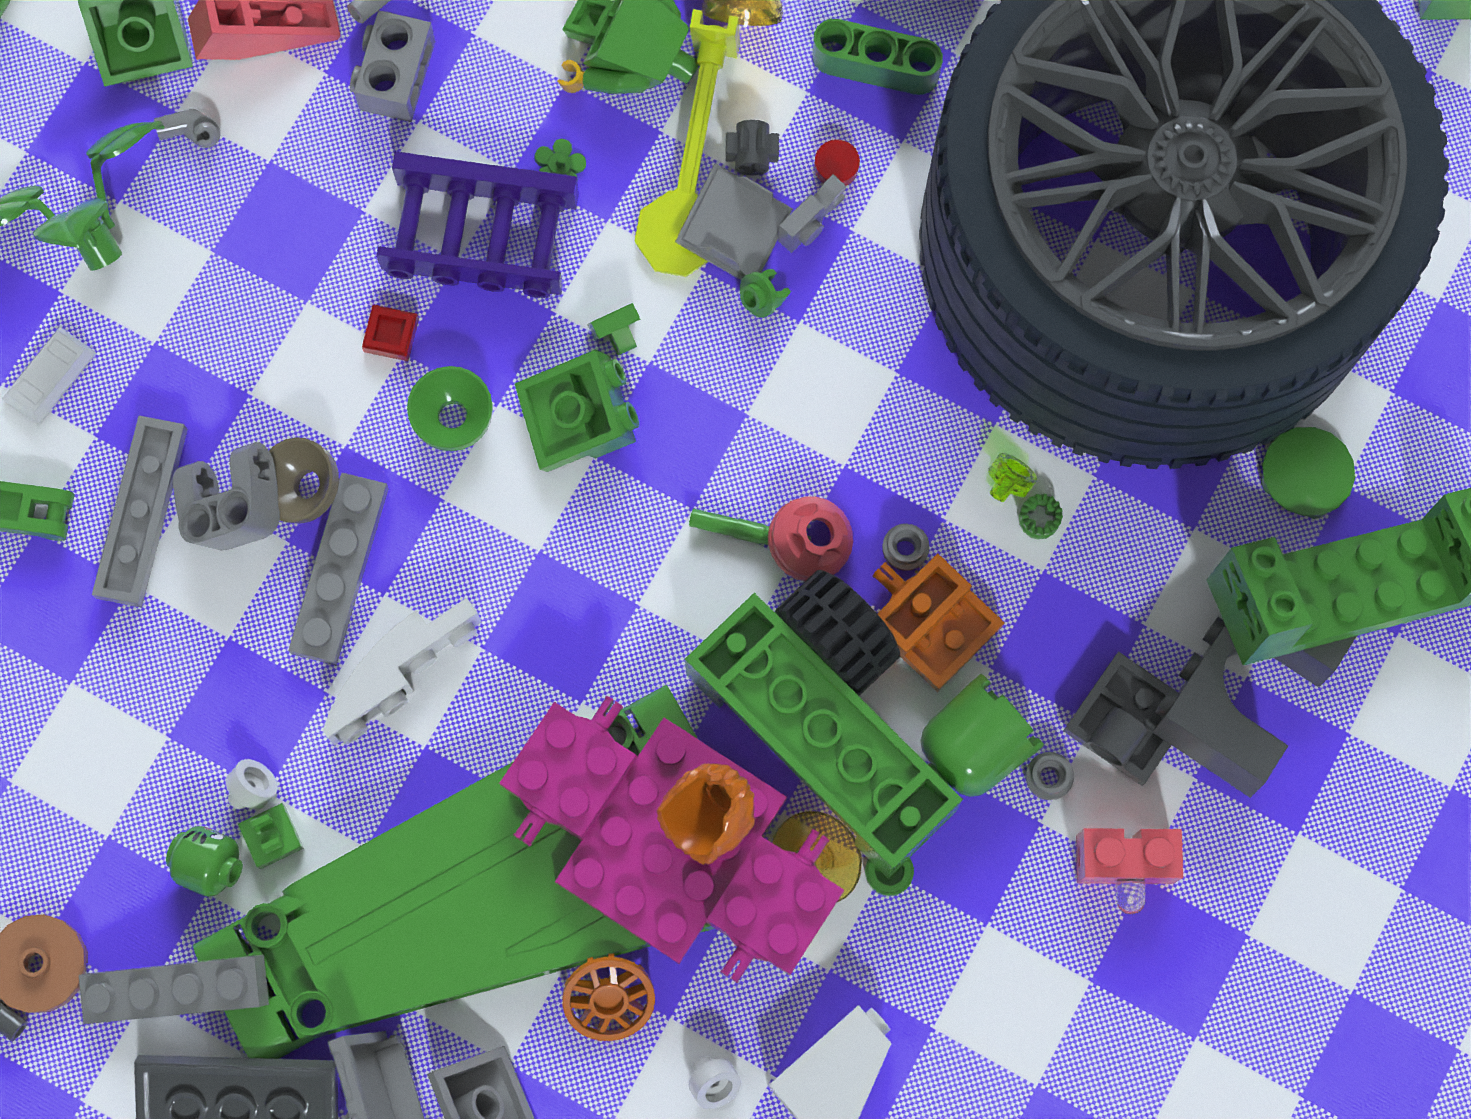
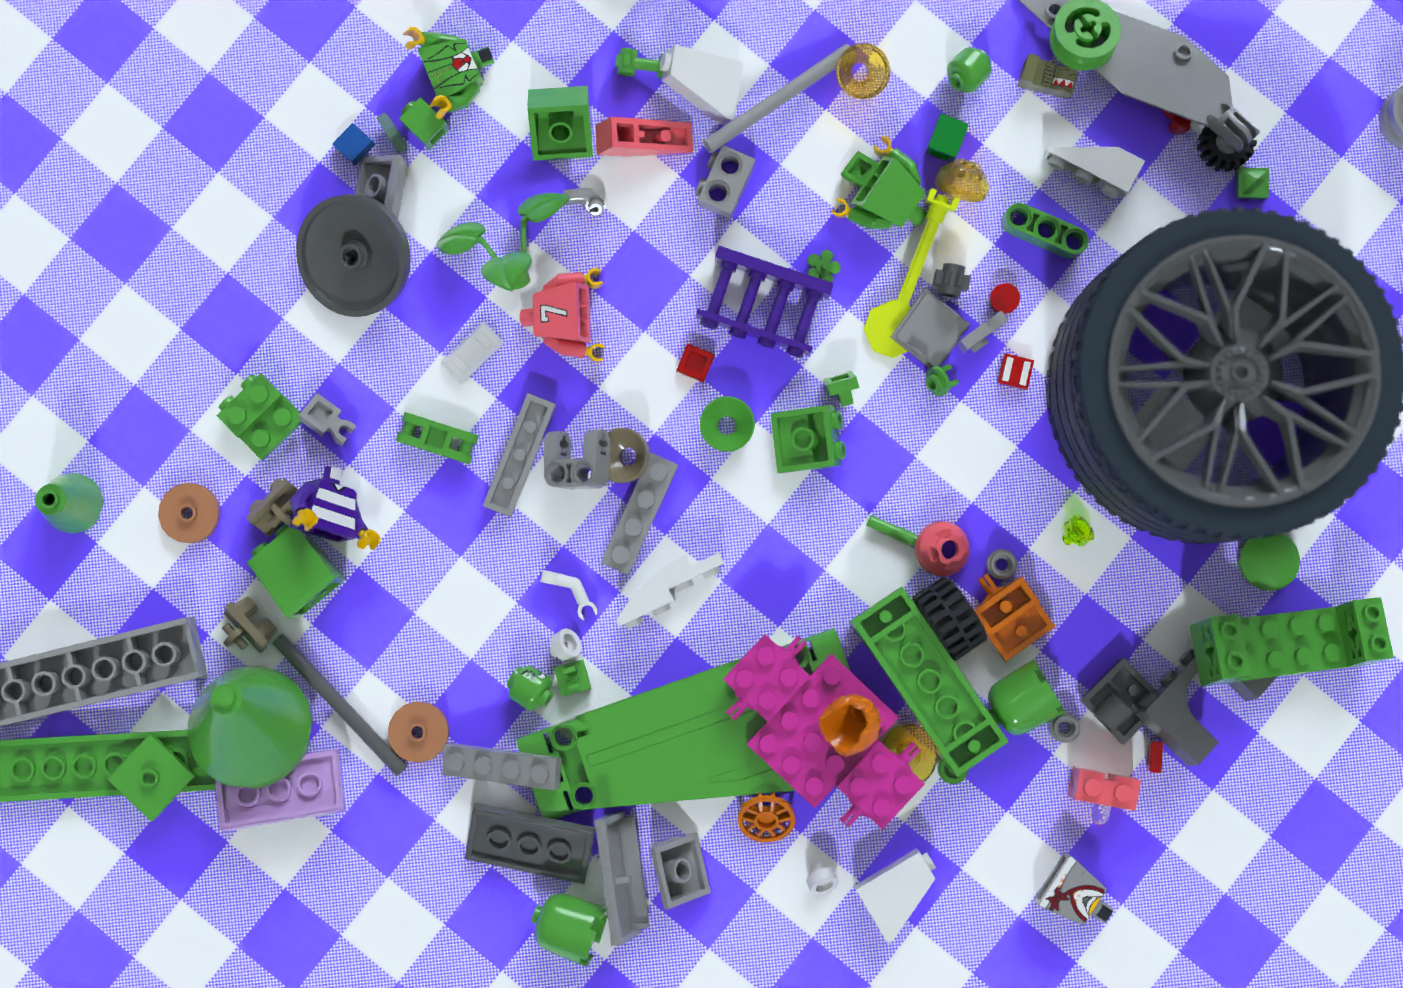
camera: 10 degrees right, 10 degrees up
bright green bush [1018,493,1063,540] -> none
none -> coral torso [519,268,605,362]
none -> white arm [540,570,597,620]
none -> tile [997,353,1035,391]
none -> torso [1033,852,1114,925]
none -> red tile [1147,740,1163,773]

